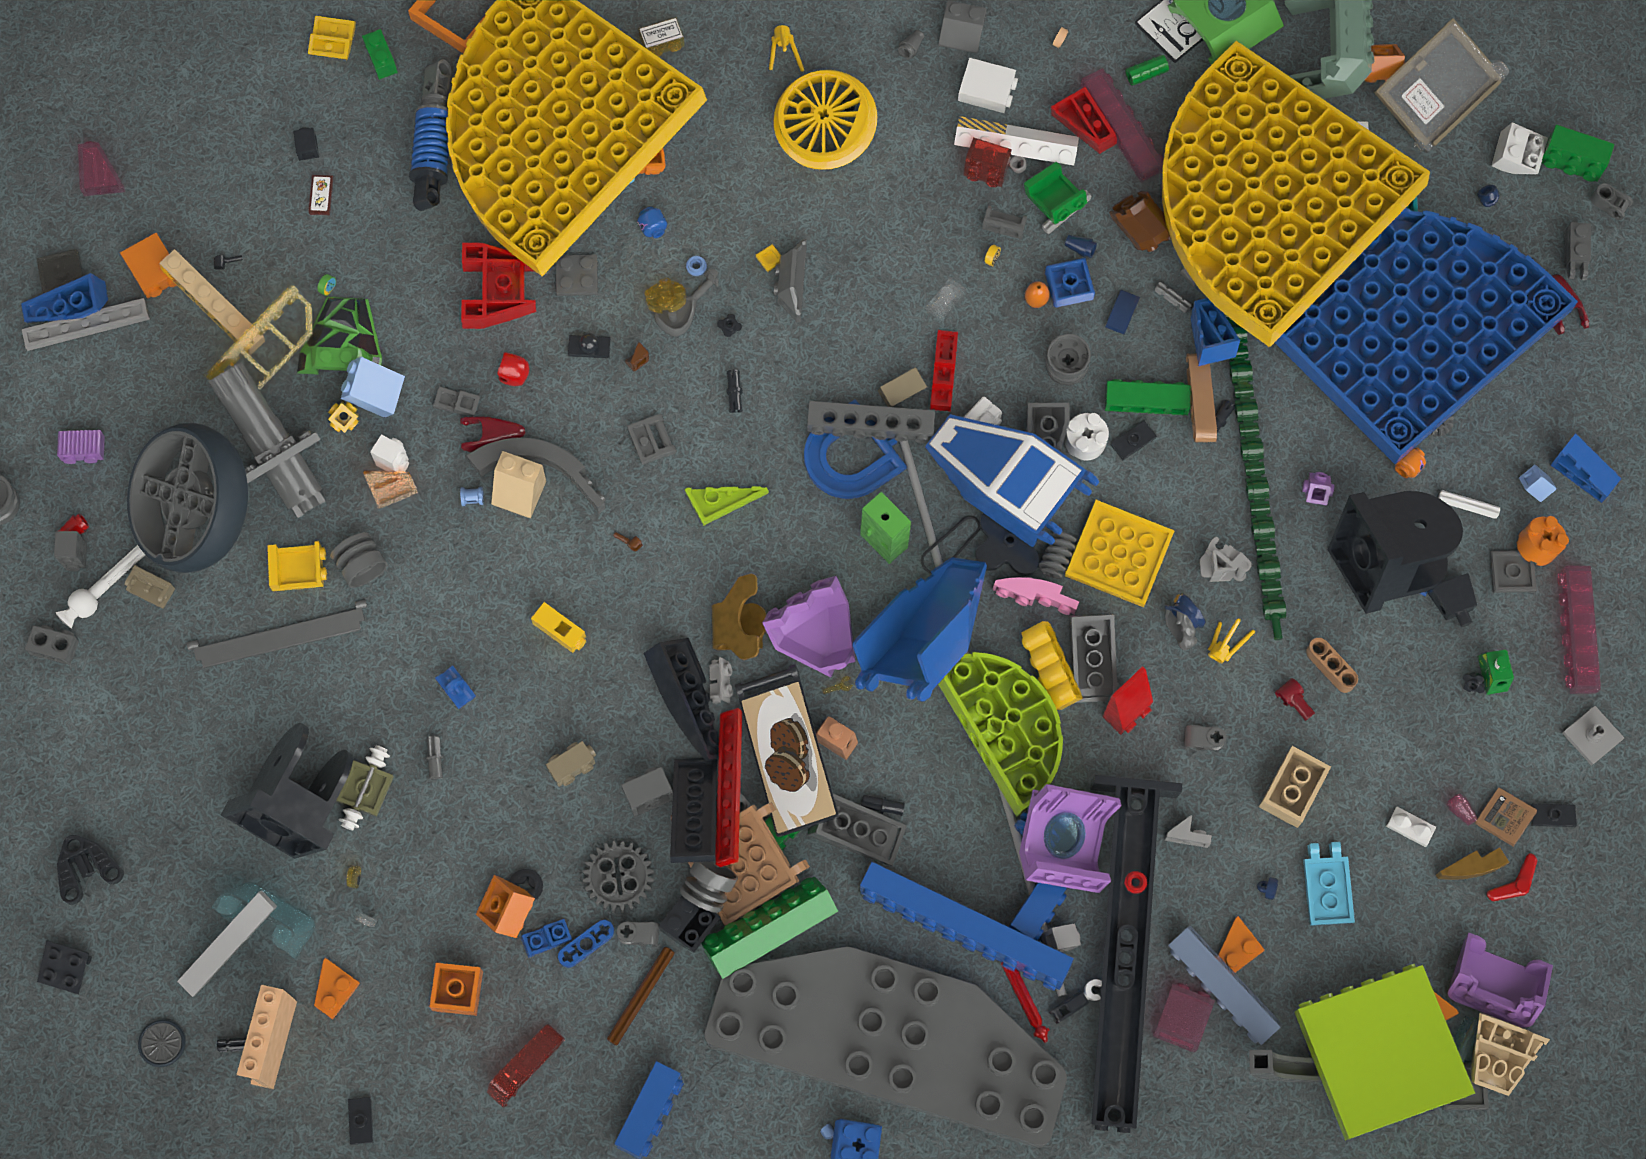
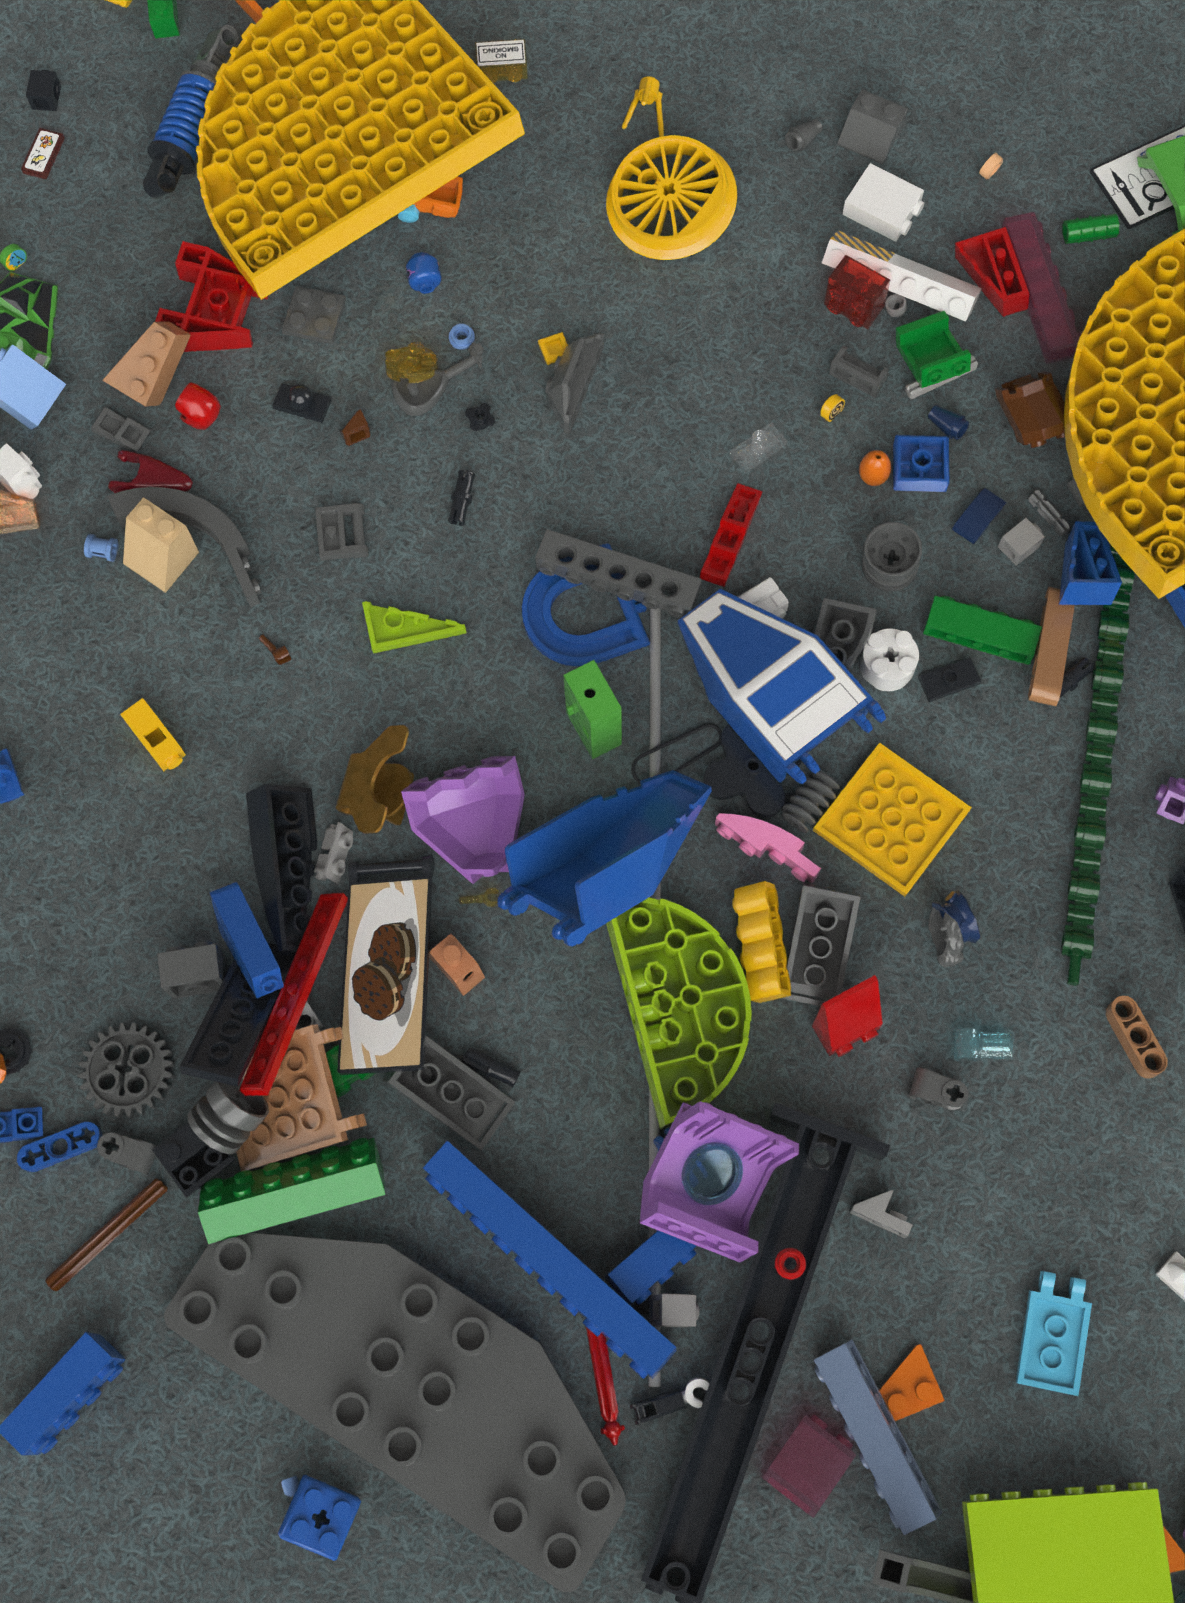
camera: 20 degrees right, 0 degrees up
dark tan brick [546,741,596,787] -> none
dark tan hinge [878,367,927,407] -> none
light grey piece [1199,537,1251,582] -> none
yellow plant [1208,618,1255,664] -> none
dark blue tile [1257,877,1279,900] -> none
tan brick [1259,746,1331,828] -> none
dark red pin [1275,678,1315,721] -> none
none -> medium nougat wedge [102,322,191,406]
none -> blue slope [209,882,284,998]
none -> clear light blue piece [953,1028,1013,1062]
none -> light grey brick [998,518,1045,566]

